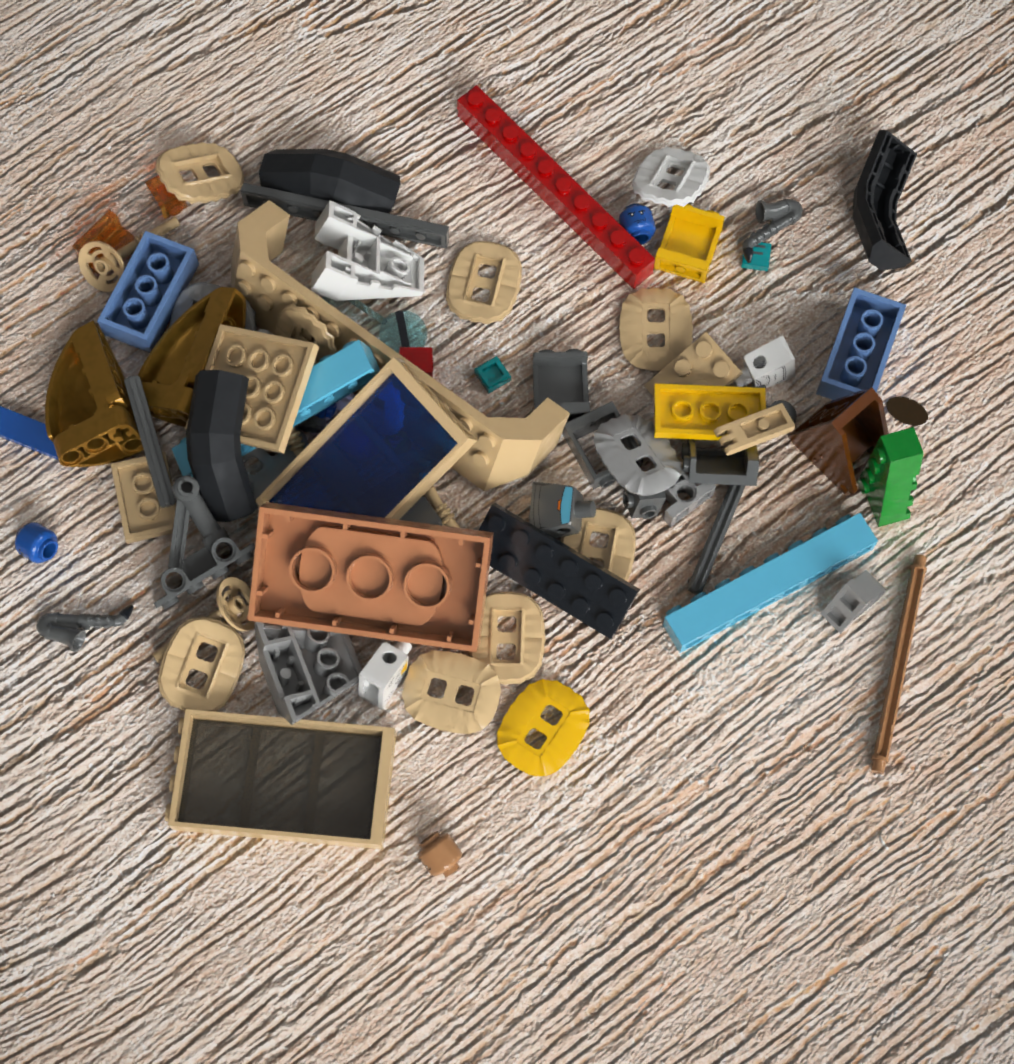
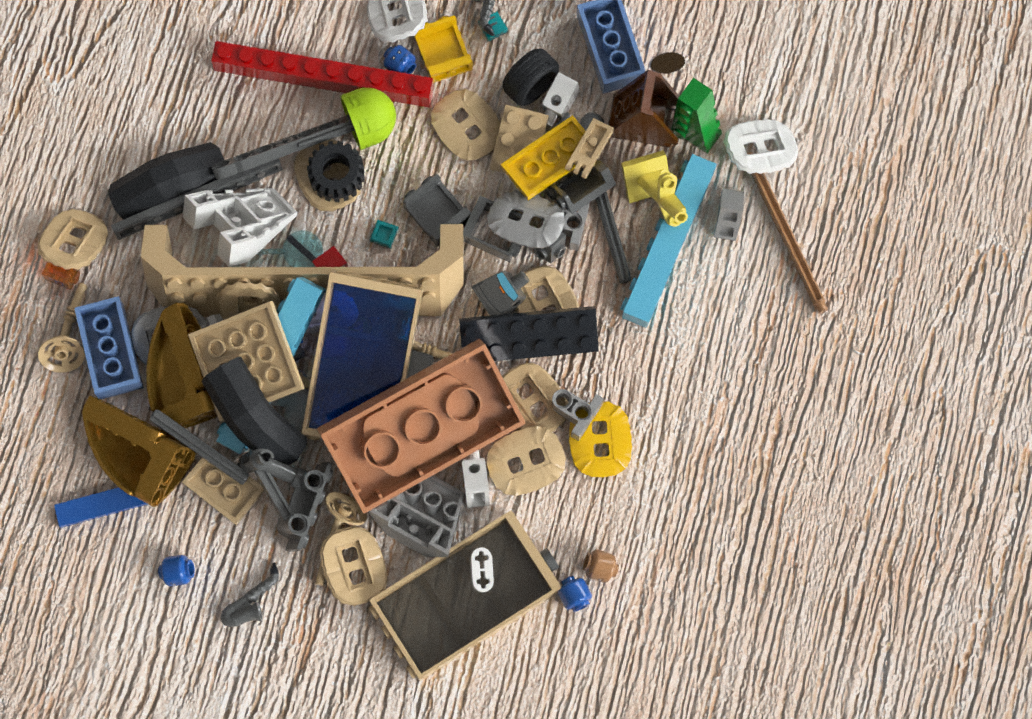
camera: 40 degrees left, 5 degrees up
clear orange panel [72,210,135,276] -> none
none -> piece [212,88,396,179]
none -> black tyre [307,141,365,202]
none -> white beam [470,547,494,593]
none -> black tyre [503,48,559,106]
none -> dark grey tile [540,548,559,572]
none -> light grey tile [552,389,604,441]
none -> blue head [557,576,592,612]
none -> light yellow piece [621,150,688,226]
none -> white piece [724,119,798,174]

